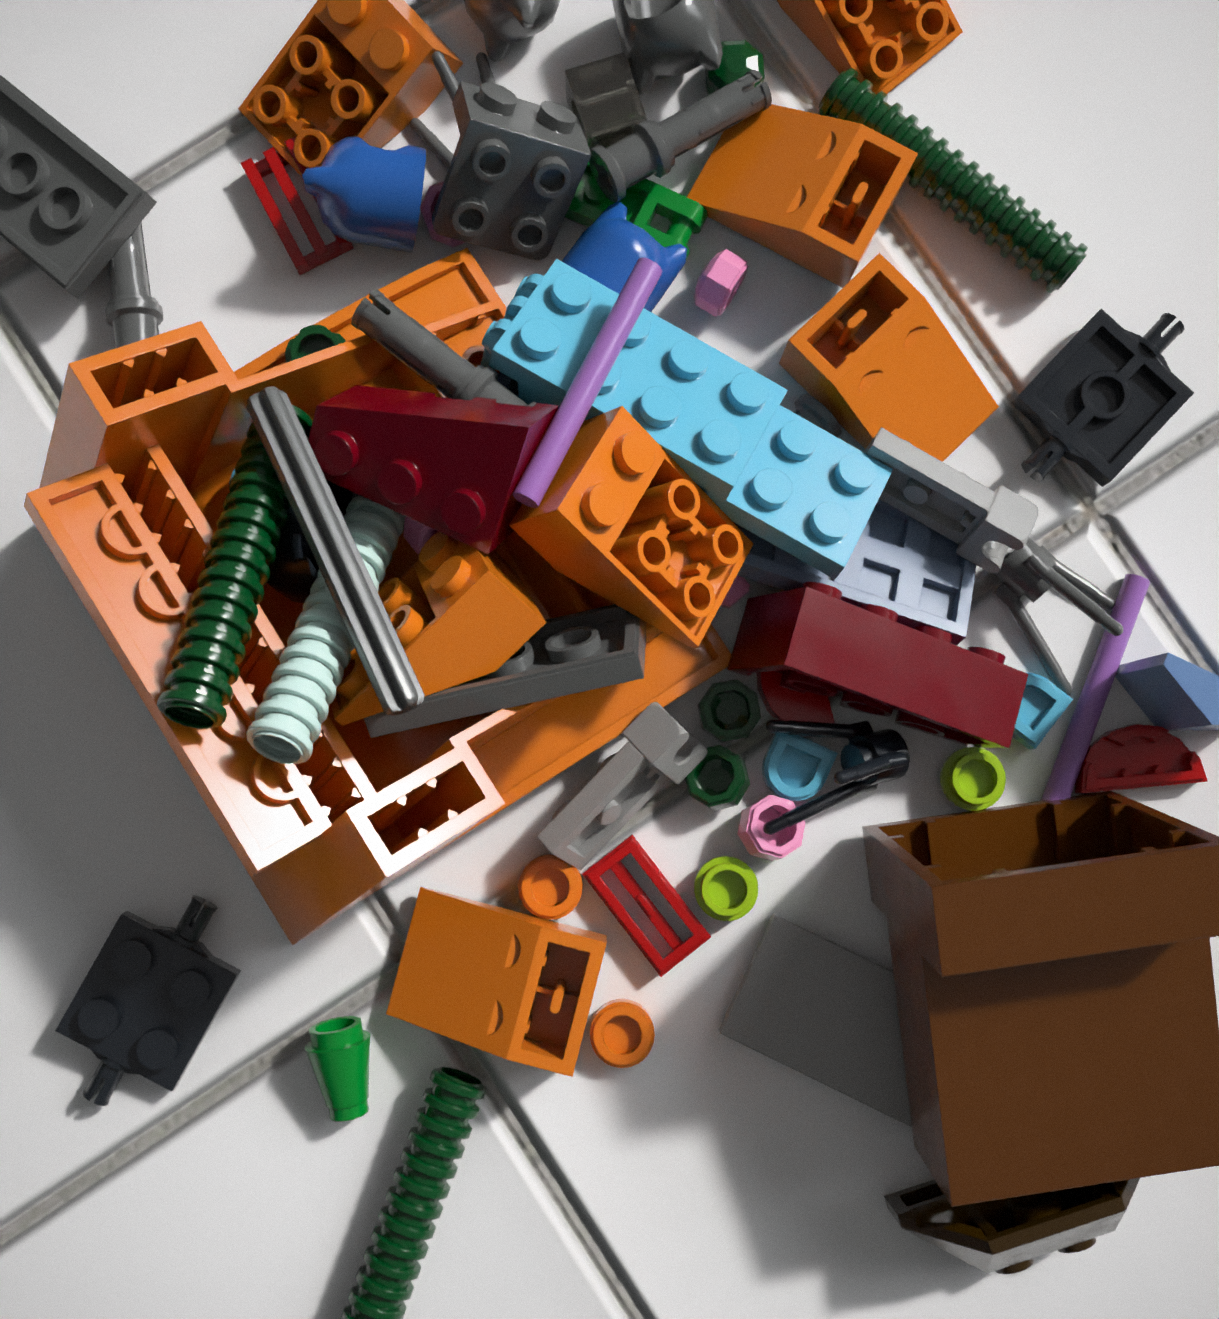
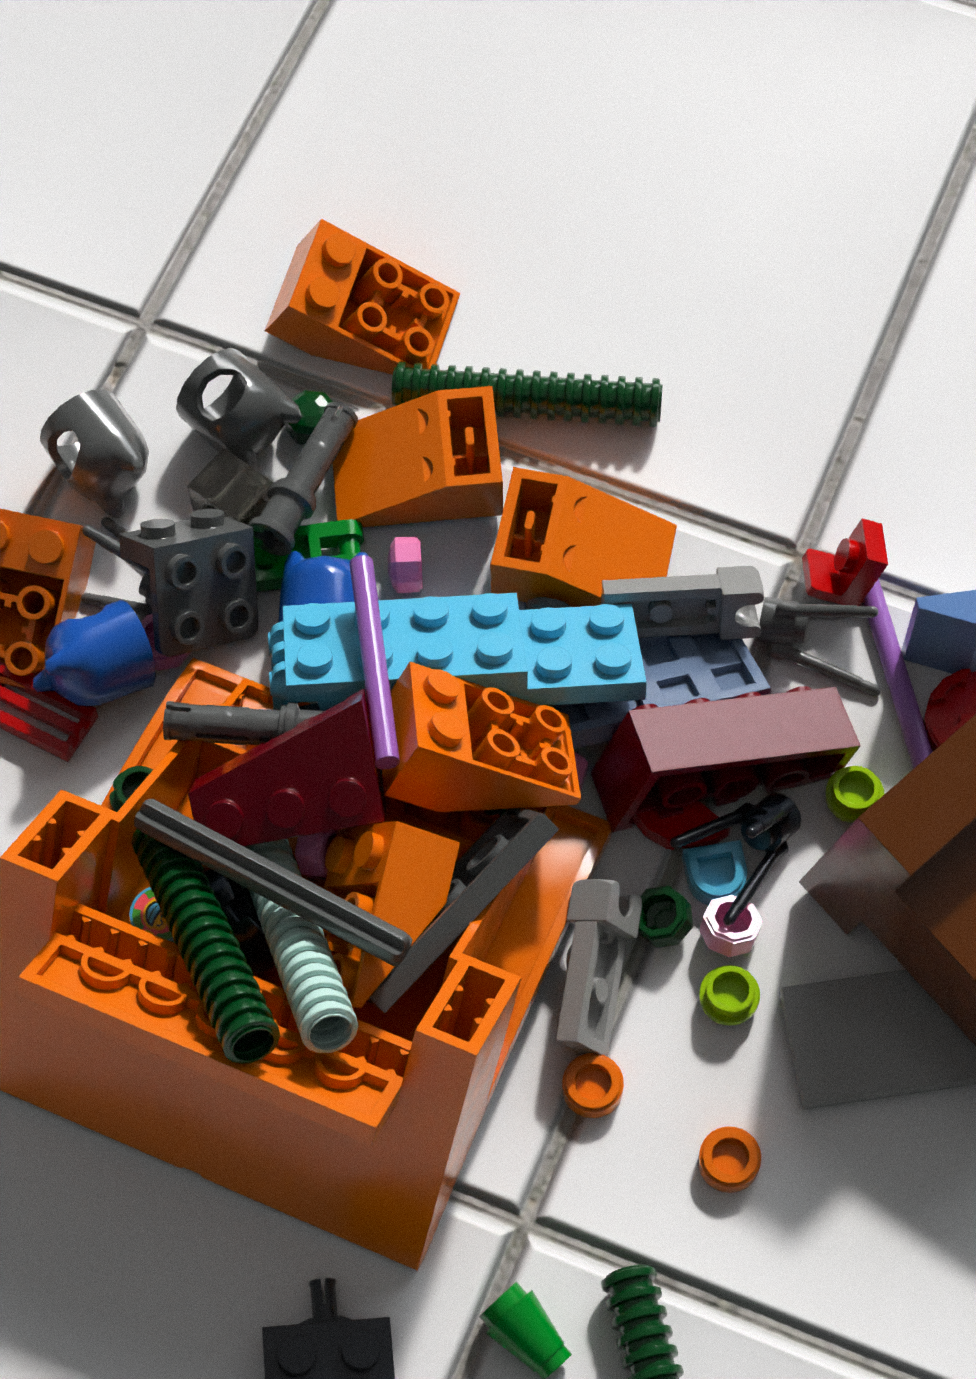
camera: 30 degrees left, 20 degrees down
orange slope [386,887,607,1077] -> none
red tile [582,834,711,977] -> none
dark green tile [697,679,761,743] -> none
black plate [1011,308,1194,487] -> none
medium azure tile [1012,673,1073,750] -> none
none -> red bracket [802,518,889,606]

